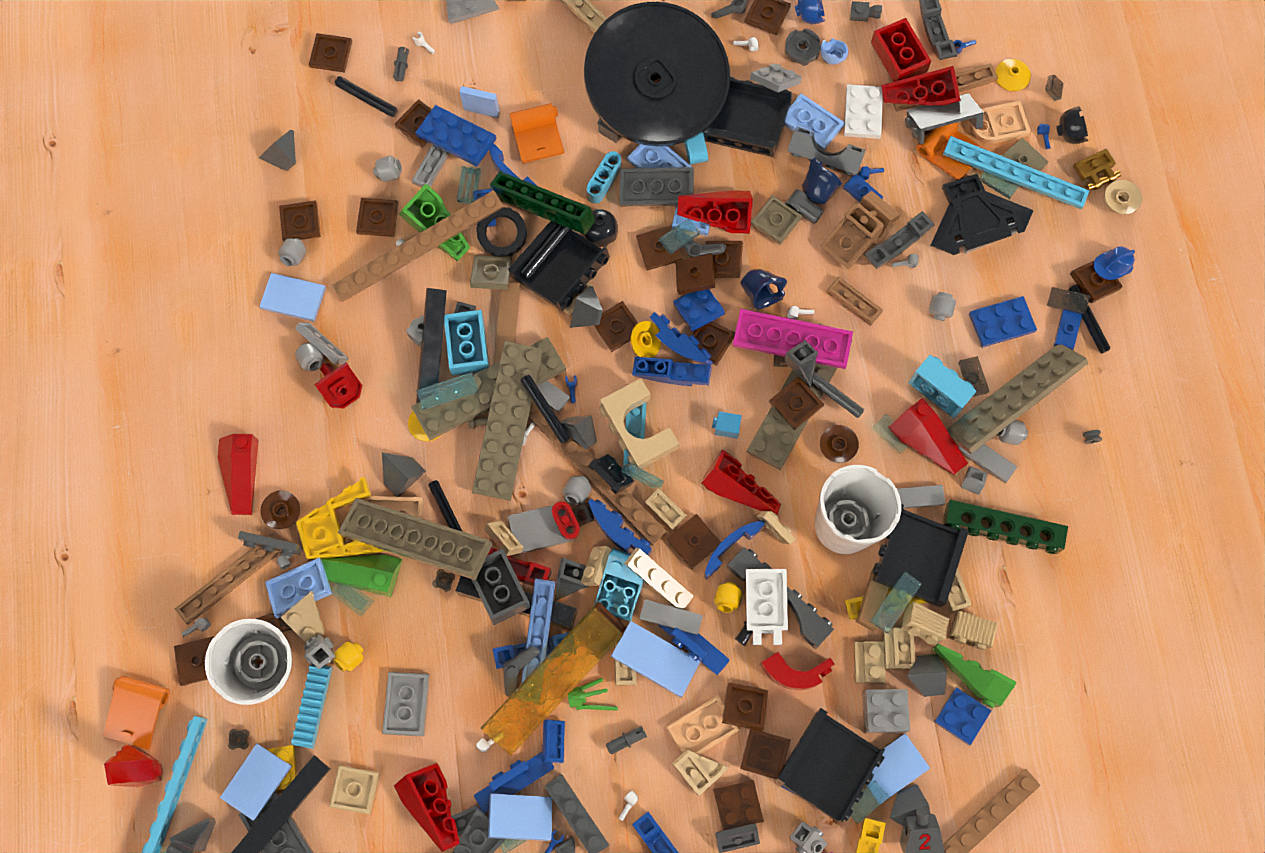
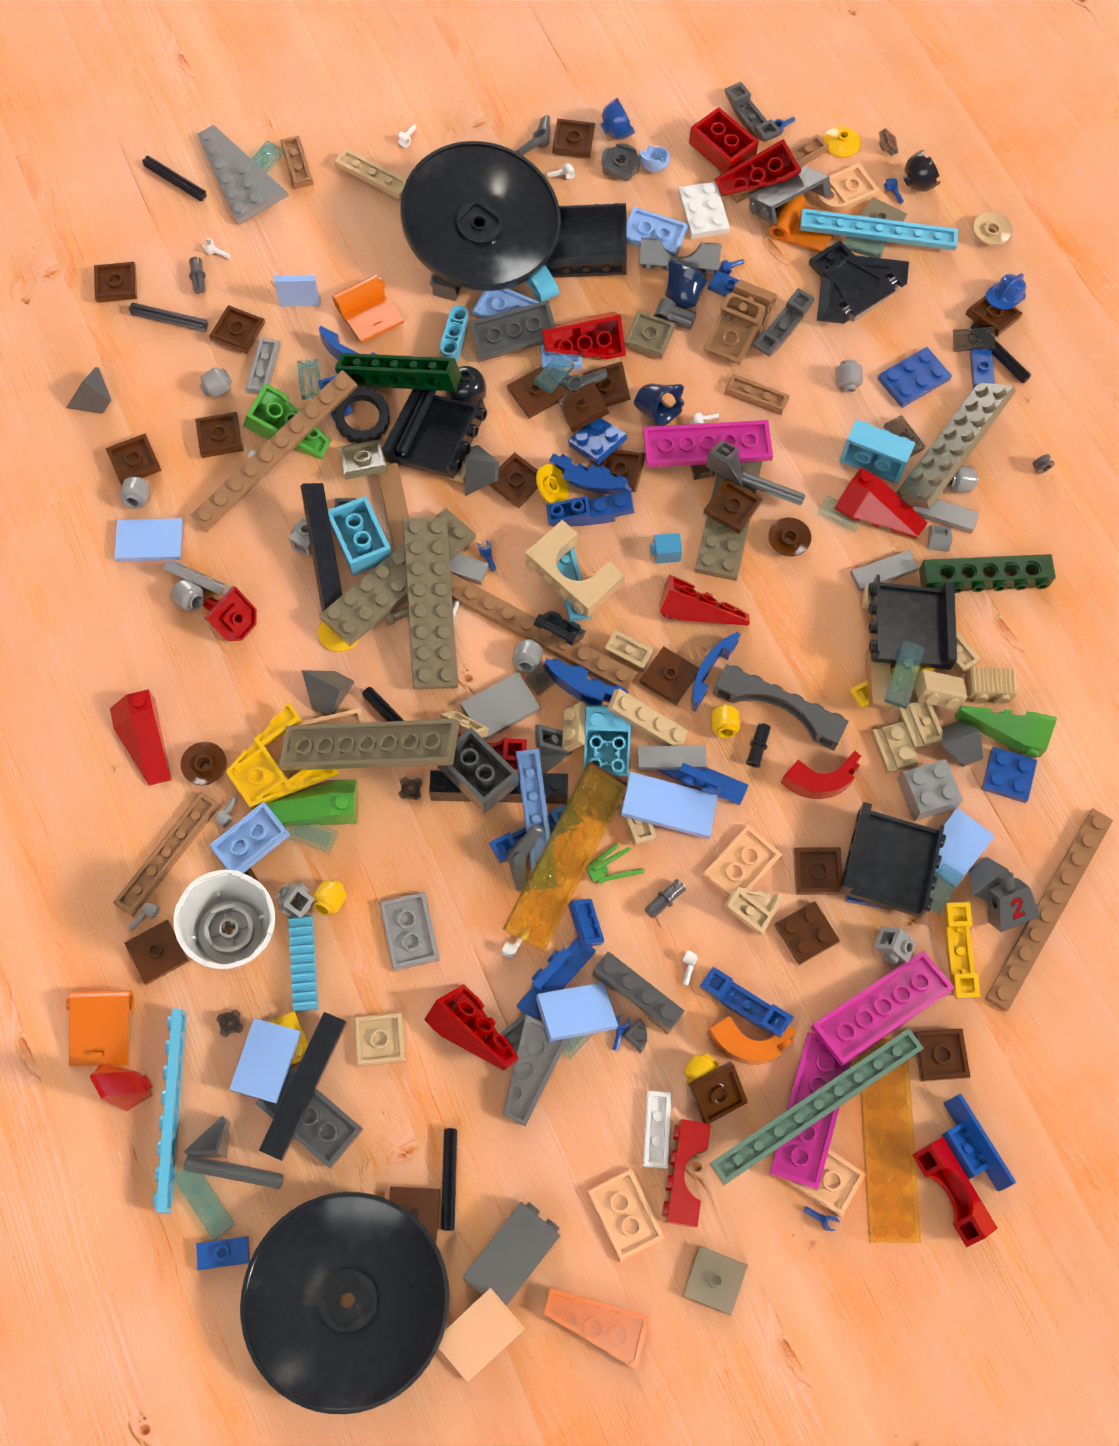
camera: 20 degrees left, 5 degrees down
dark grey plate [238,531,302,557] -> none
tan wing [281,590,325,643] -> none
blue plate [415,105,497,167] -> none
clear light blue tile [416,372,478,410] -> none
black axle [521,375,570,443] -> none
red plate [552,501,580,540] -> none
dark grey slope [560,415,597,449] -> none
clear light blue tile [621,463,664,488] -> none
dark grey plate [715,823,760,853] -> none
reddish brown plate [722,682,768,731] -> none
white tile [746,569,788,645] -> none
light grey plate [750,63,802,92] -> none
tan plate [757,511,795,545] -> none
white cone [815,465,901,555] -> none
dark grey plate [850,1,882,22] -> none
light grey hand [892,254,919,268] -> none
pearl gold plate [1073,148,1121,191] -> none

